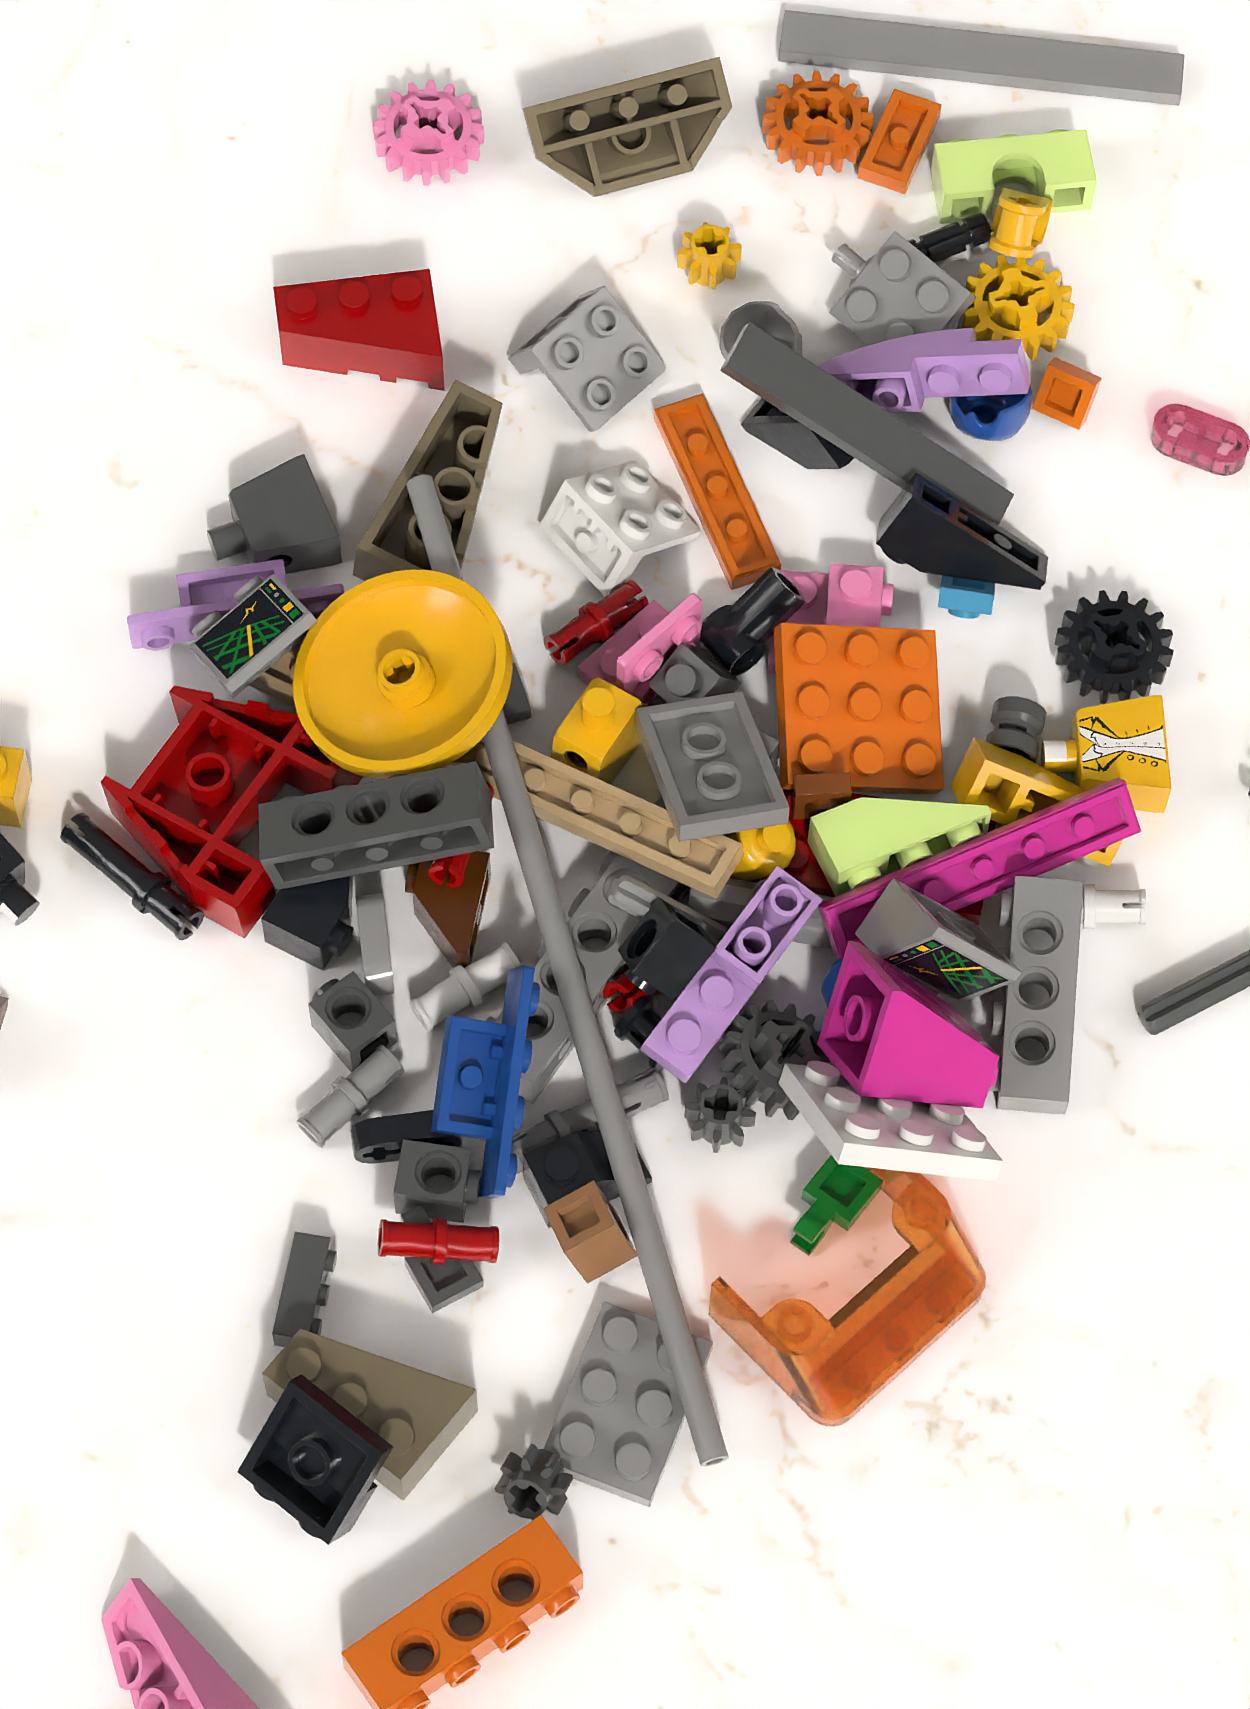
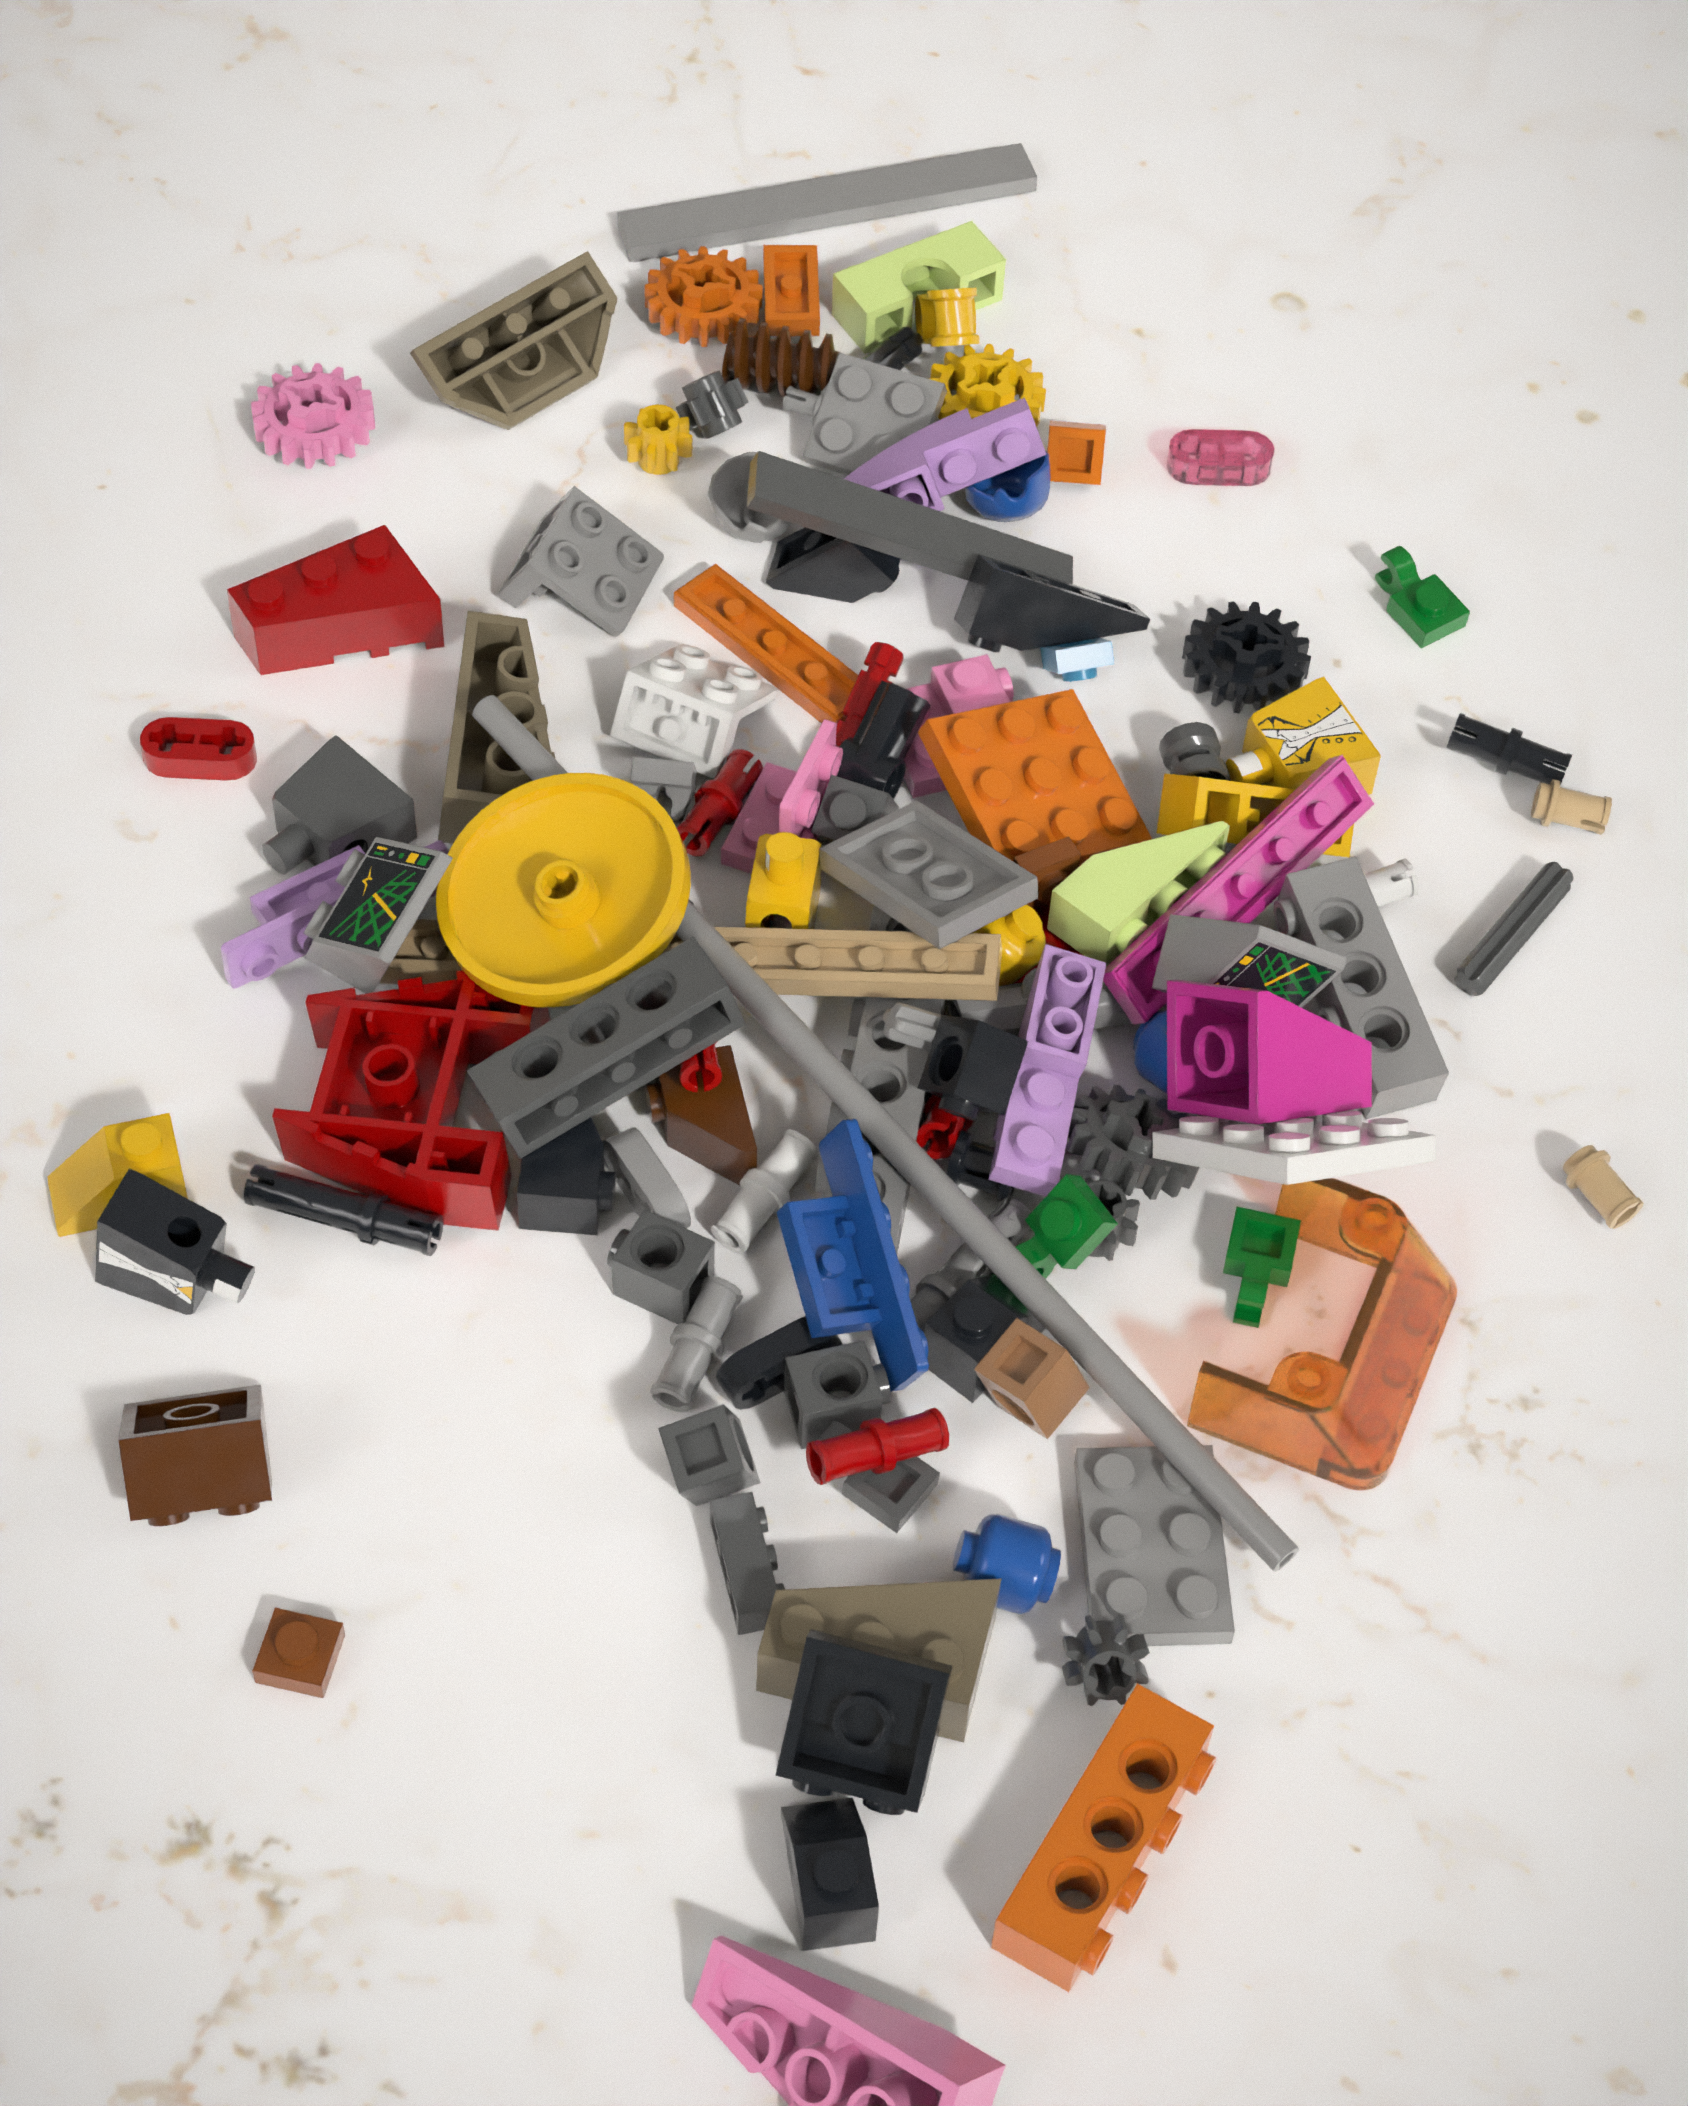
camera: 25 degrees left, 10 degrees down
none -> red beam [140,717,257,781]
none -> light grey tile [630,756,697,821]
none -> dark grey brick [658,1404,761,1506]
none -> dark grey gear [675,370,748,439]
none -> reddish brown piece [722,318,841,397]
none -> black slope [781,1797,879,1951]
none -> red axle [836,642,904,747]
none -> blue head [952,1514,1061,1614]
none -> green plate [1016,1174,1118,1279]
none -> tan pin [1563,1145,1644,1229]

